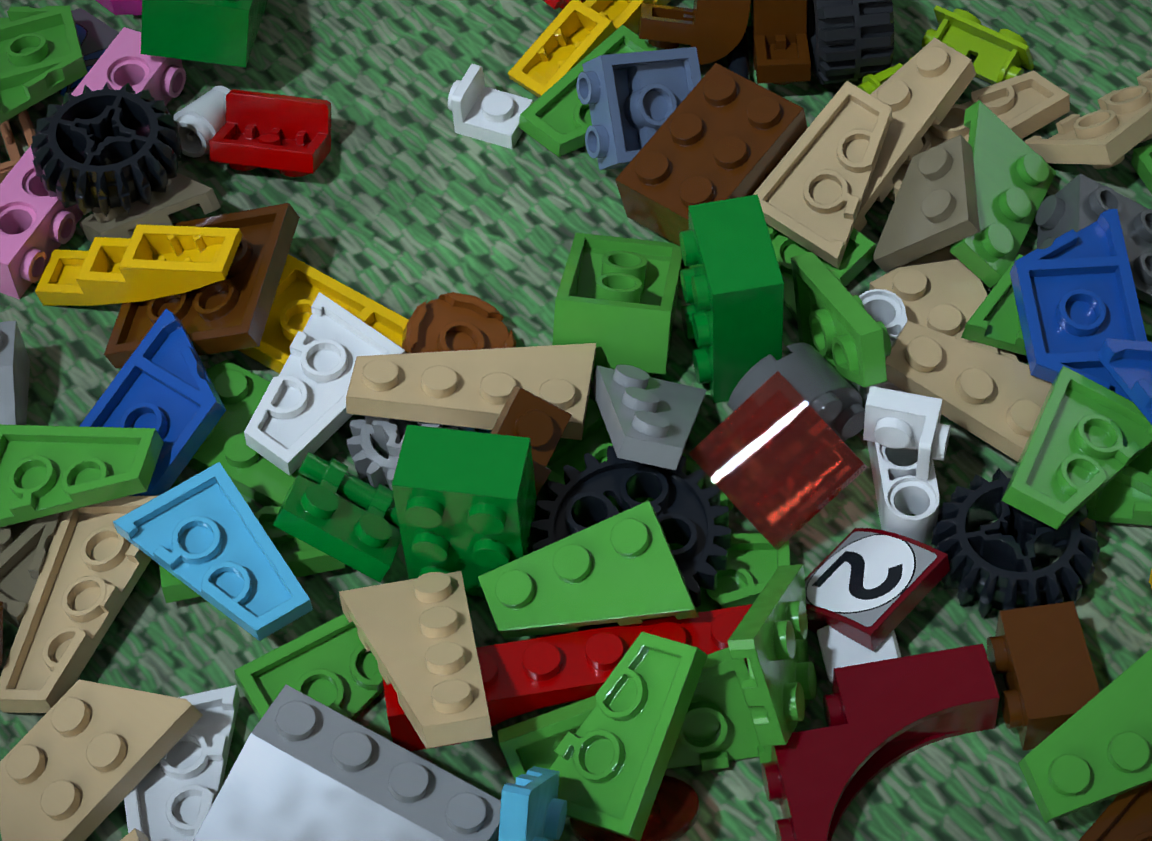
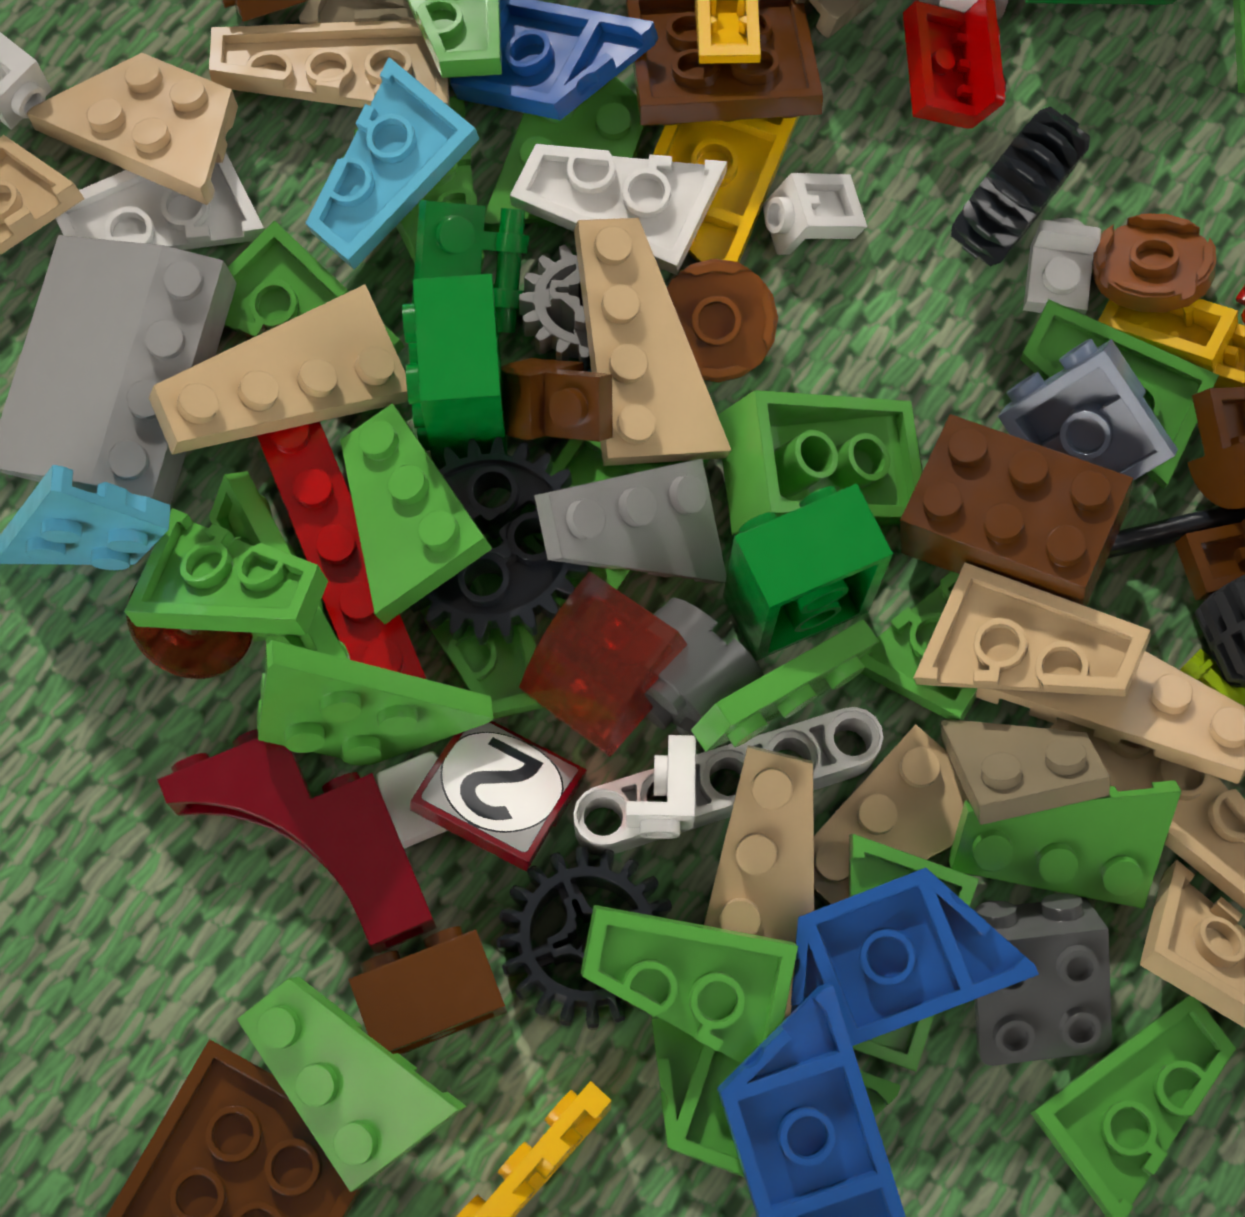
camera: 70 degrees right, 20 degrees up
none -> white bracket [763,173,867,255]
none -> black gear [951,106,1090,266]
none -> dark orange tile [1092,214,1216,313]

